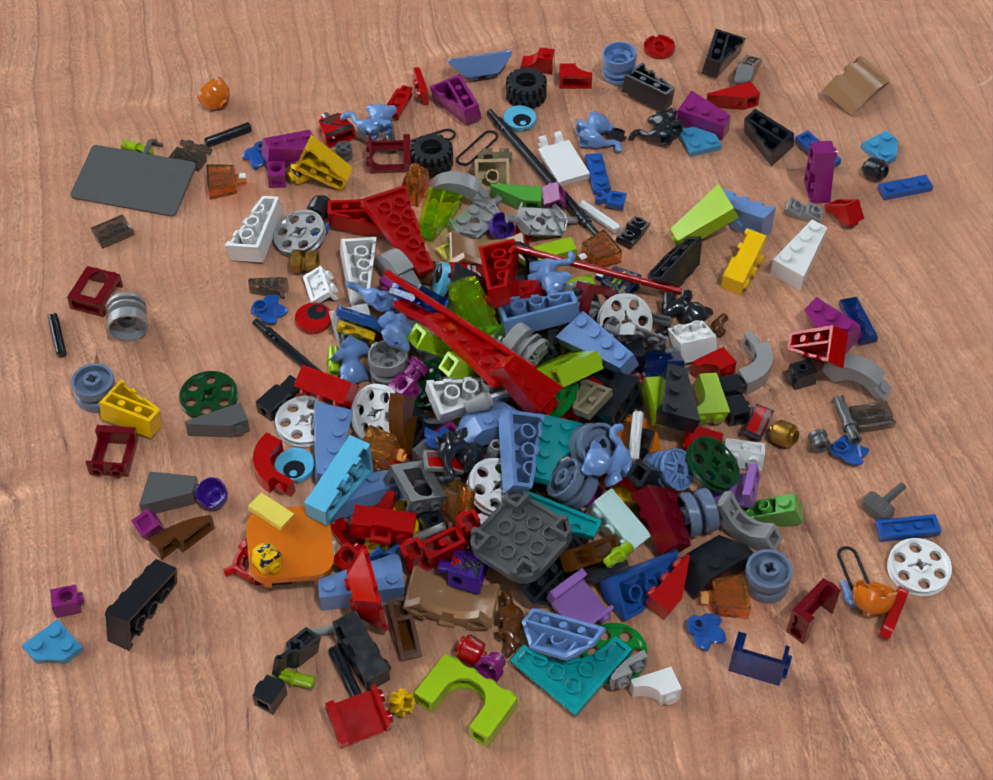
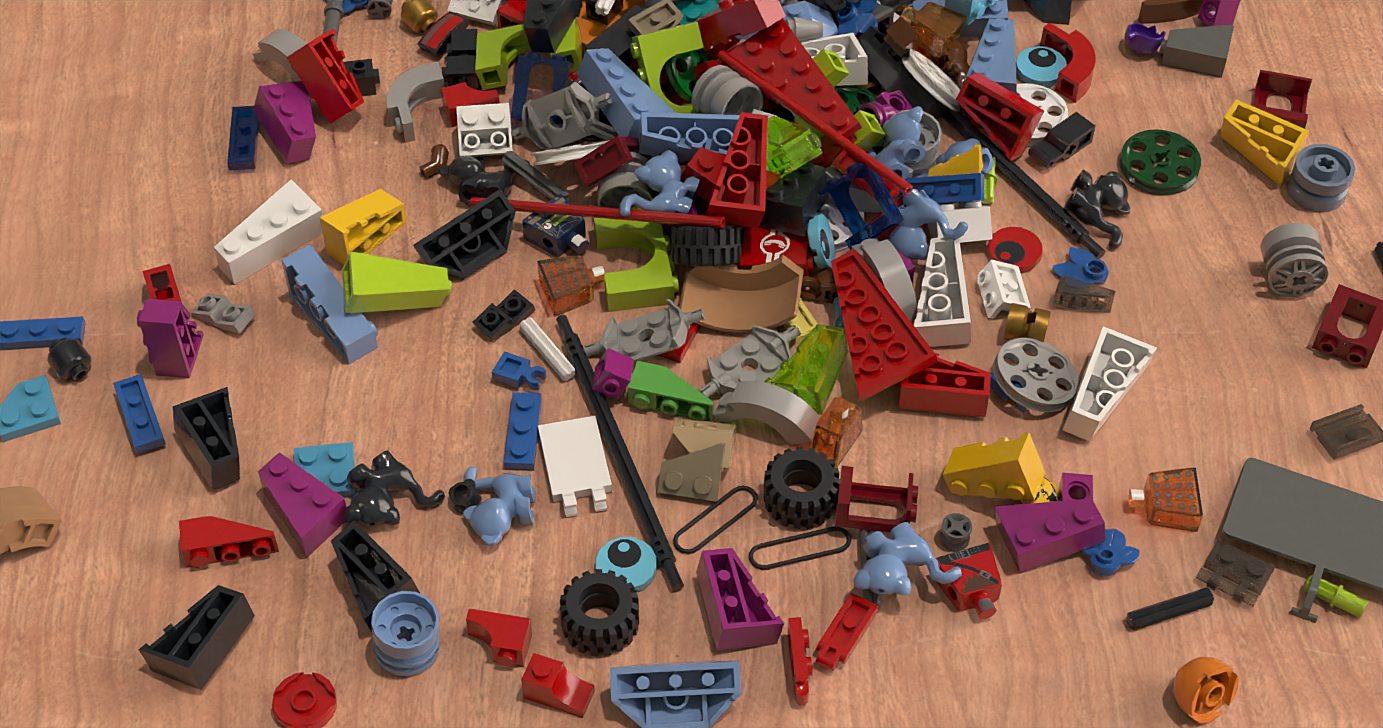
camera: 170 degrees left, 0 degrees up
dark grey slope [184,403,250,438] -> none
black head [307,194,330,220] -> none
dark purple hair [488,212,515,239] -> none
dark grey slope [734,55,762,85] -> none
clear smoke plate [849,401,896,433] -> none
none -> black animal [1063,169,1131,250]

